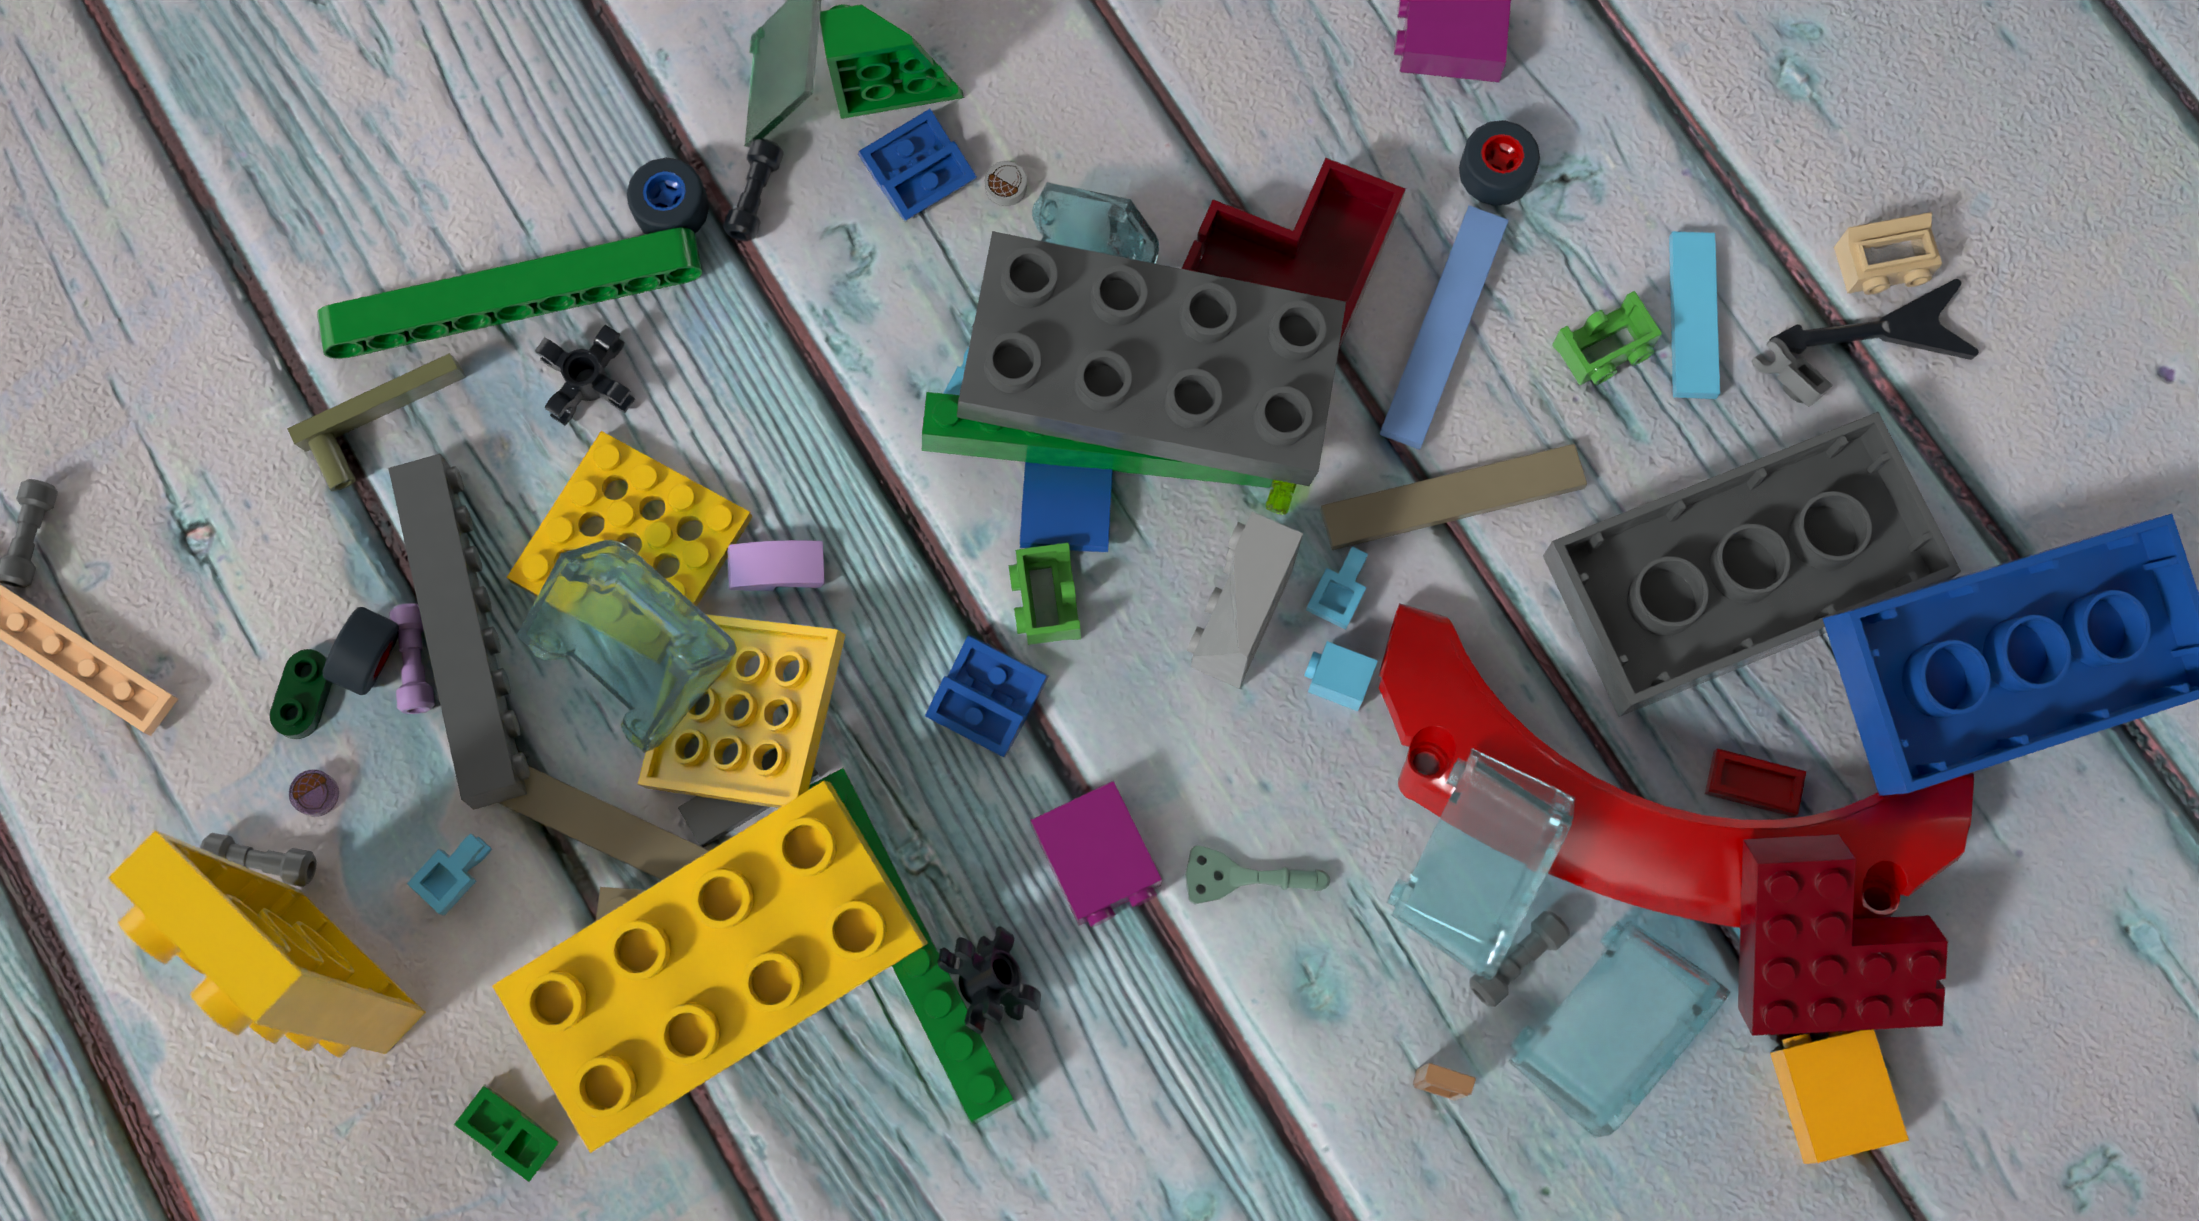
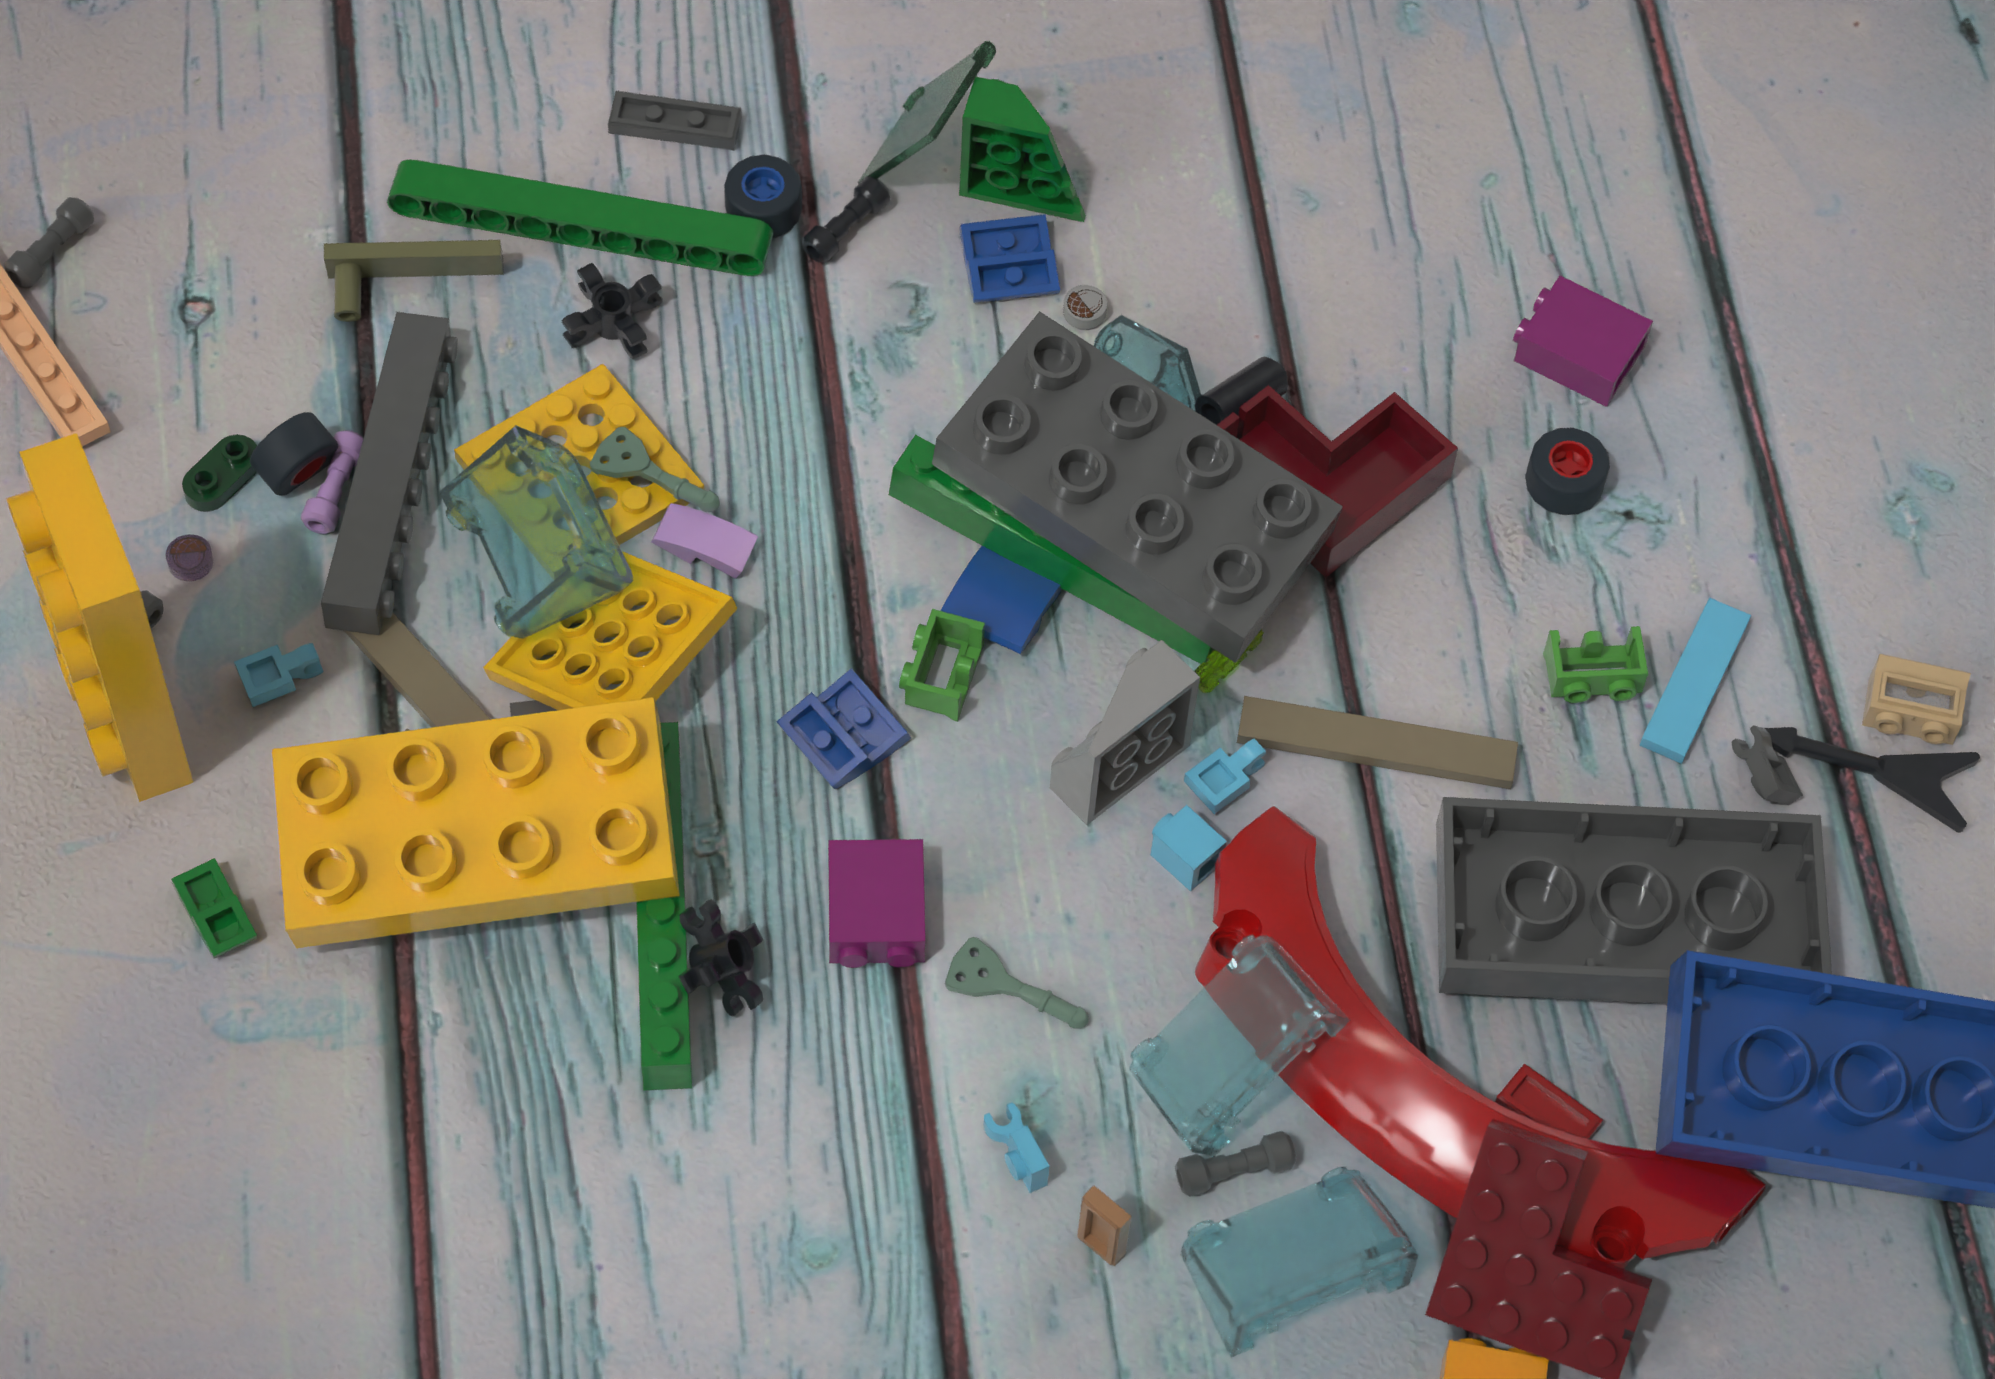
camera: 20 degrees right, 15 degrees down
medium blue tile [1379,205,1509,450] -> none
none -> sand green piece [590,427,720,512]
none -> dark grey tile [608,91,742,150]
none -> medium azure plate [983,1102,1050,1193]
none -> black brick [1195,357,1288,425]

